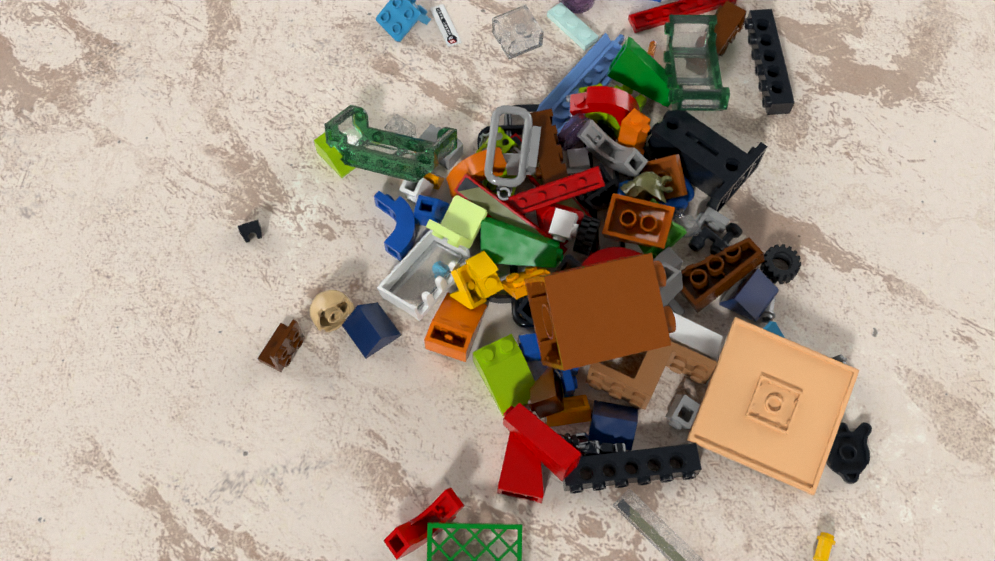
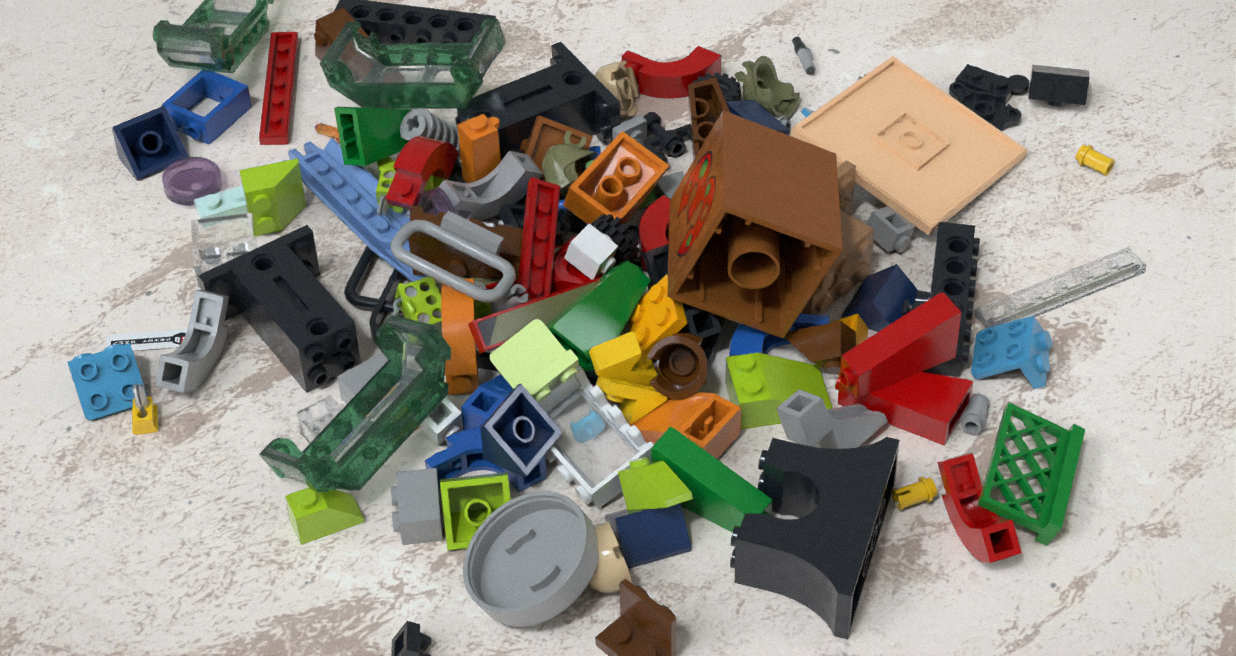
camera: 70 degrees left, 20 degrees down
none -> yellow piece [132,383,158,435]
none -> light grey arch [155,290,229,393]
none -> black brick [198,225,361,393]
none -> lime slope [239,158,306,237]
none -> light grey brick [391,468,443,545]
none -> light grey piece [400,108,460,152]
none -> lime slope [440,472,511,550]
none -> light grey piece [463,491,599,627]
none -> dark blue slope [480,383,563,477]
none -> tan cylinder [594,61,639,118]
none -> lime slope [618,457,693,511]
none -> red arch [622,46,722,99]
none -> reddish brown helmet [647,333,708,399]
none -> green slope [651,427,774,532]
none -> black piece [730,437,900,640]
none -> olive helmet [734,56,800,119]
none -> light grey arch [776,389,887,449]
none -> piece [792,36,816,75]
none -> yellow pin [892,477,937,510]
none -> black hinge [955,64,1029,105]
none -> light grey pin [960,394,990,434]
none -> dark azure bracket [971,315,1052,389]
none -> black brick [1028,64,1090,107]

